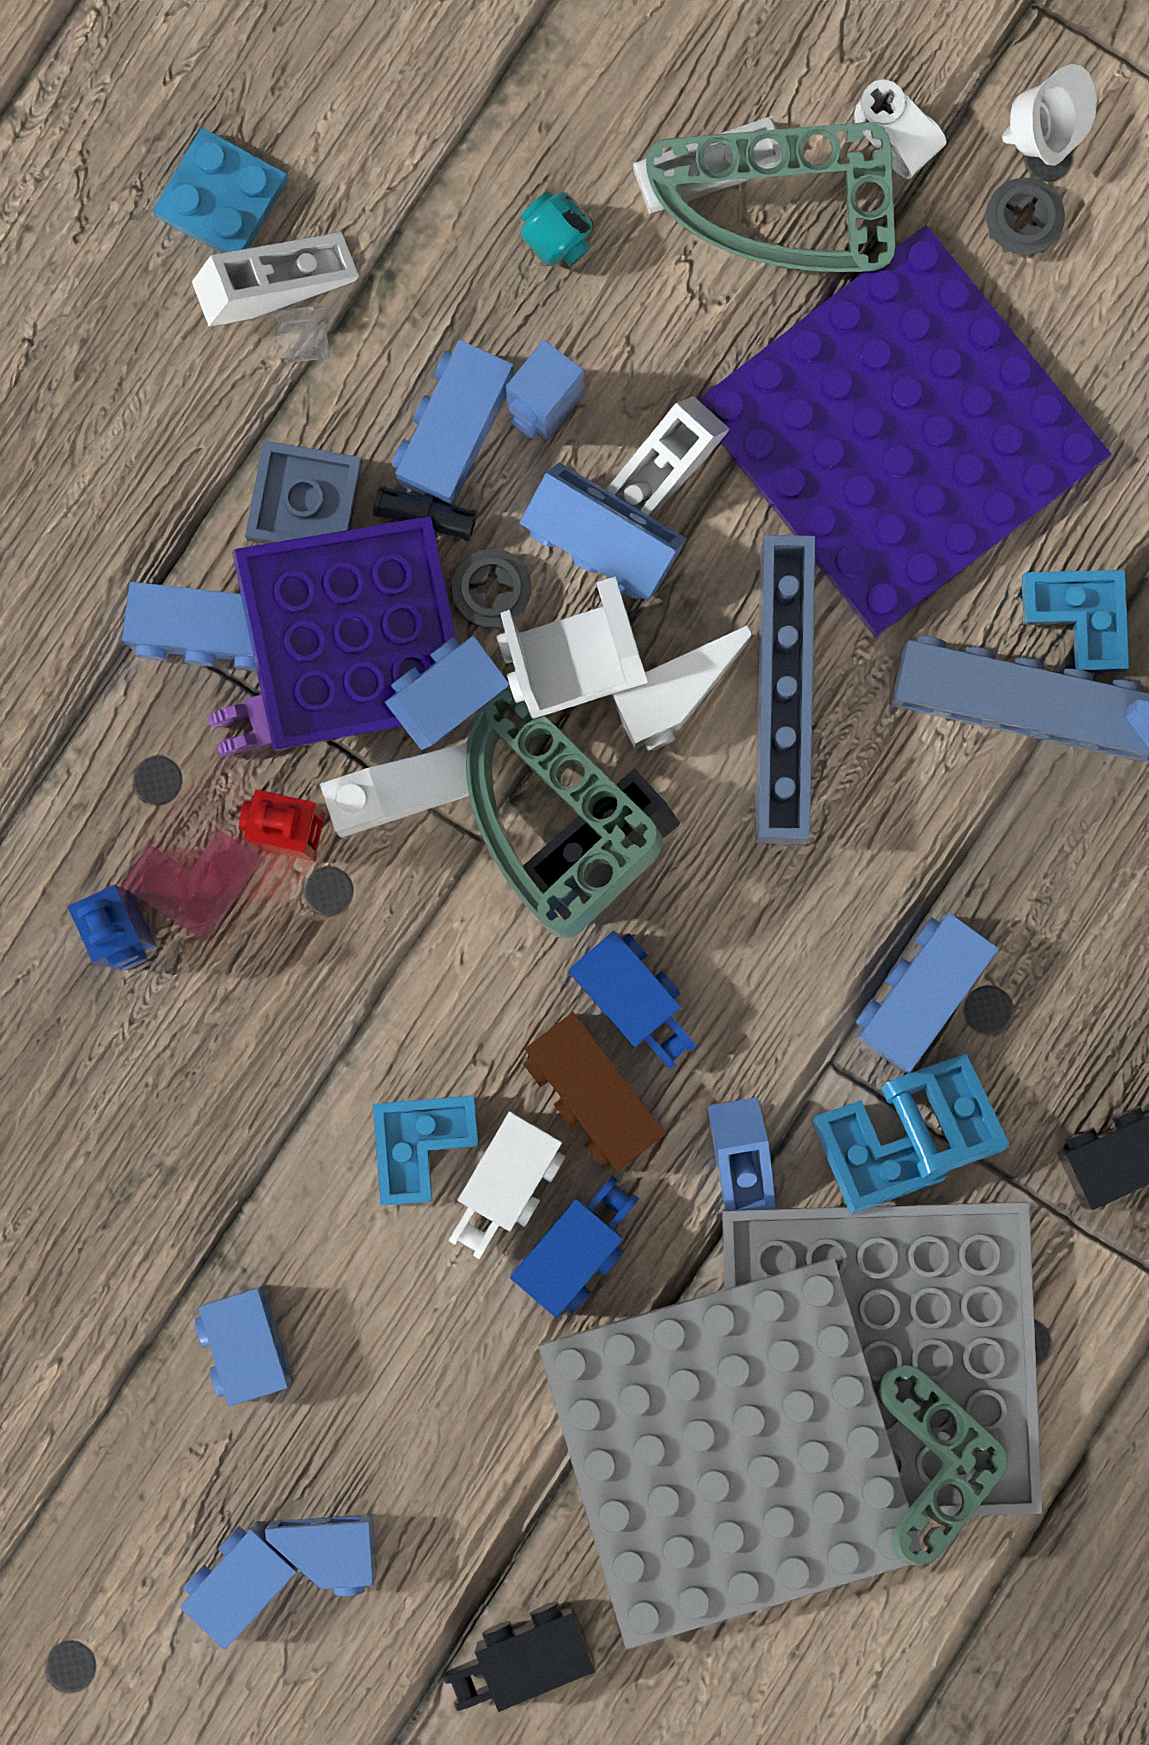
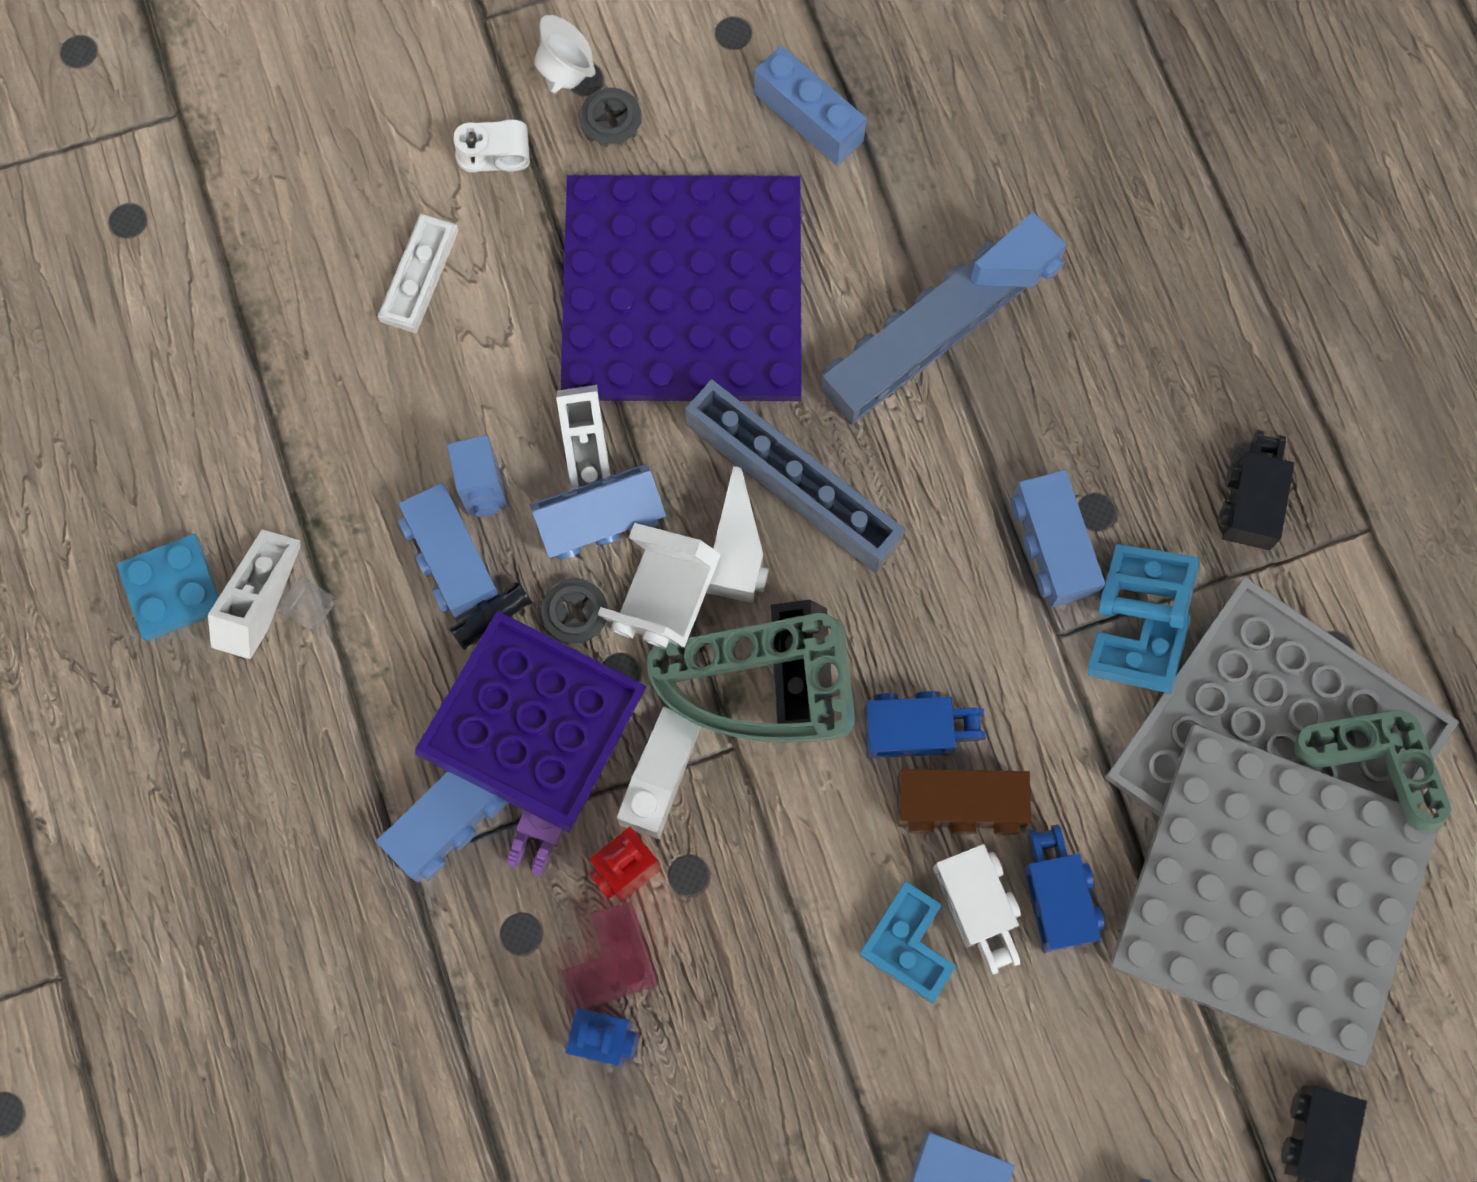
camera: 55 degrees left, 10 degrees down
sand blue plate [245,440,363,544] -> none
medium blue brick [385,636,509,750] -> none
teal head [520,190,593,266] -> none
sand green beam [646,122,895,272] -> none
medium blue slope [708,1097,776,1210] -> none
dark azure plate [1022,570,1129,673] -> none

